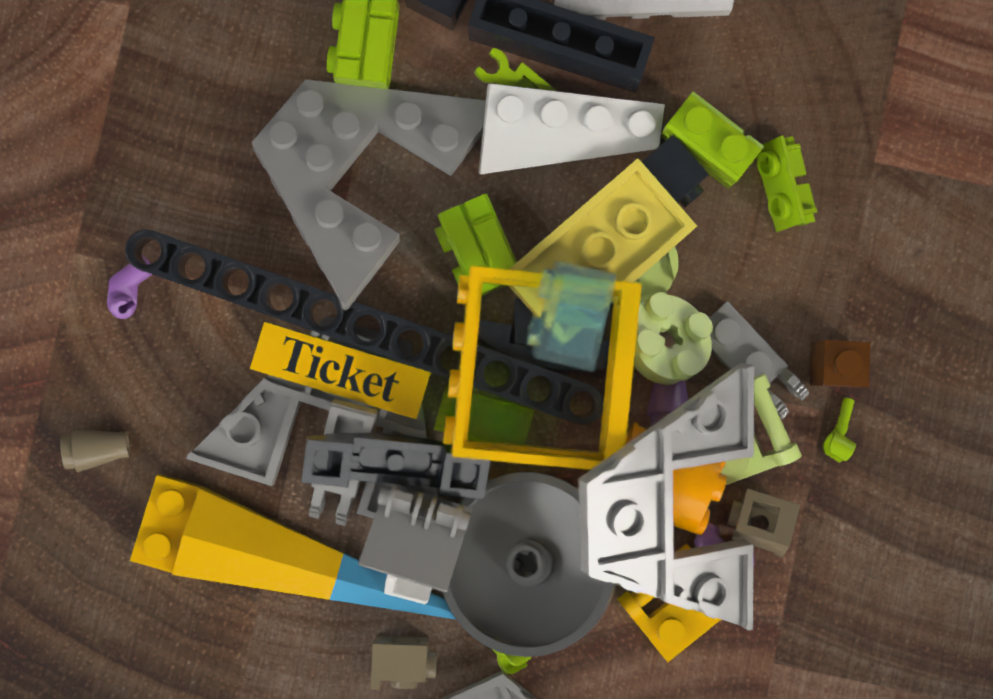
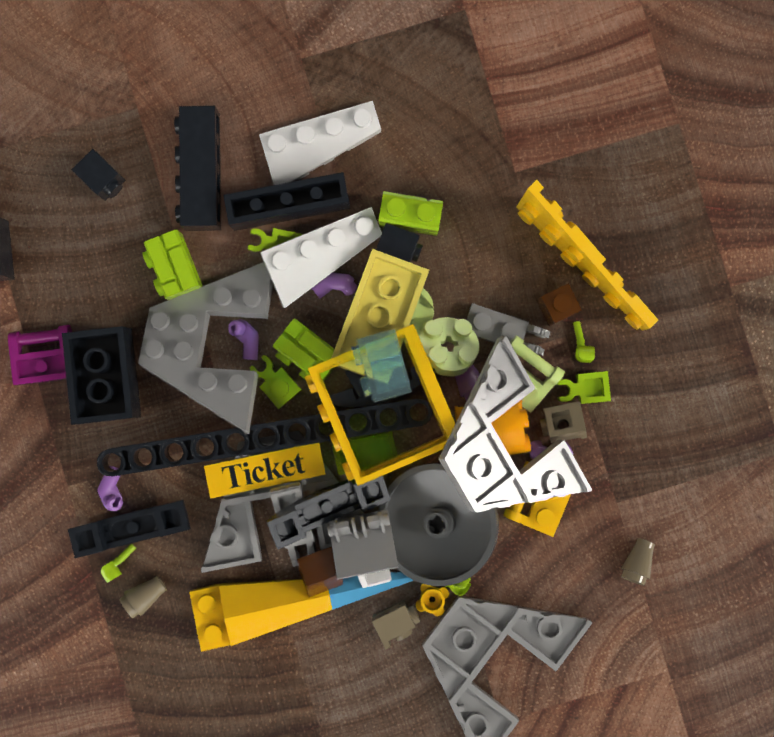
camera: 20 degrees left, 0 degrees up
lime hinge [757,135,818,232] -> none
none -> magenta plate [8,324,72,386]
none -> black brick [62,326,141,425]
none -> black slope [68,499,191,558]
none -> lime hand [101,543,136,583]
none -> medium lavender arm [228,319,259,360]
none -> lime plate [249,355,302,409]
none -> reddish brown brick [297,546,343,597]
none -> medium lavender arm [312,272,357,299]
none -> yellow plate [416,584,449,617]
none -> yellow wing [516,180,658,331]
none -> lime plate [556,371,611,404]

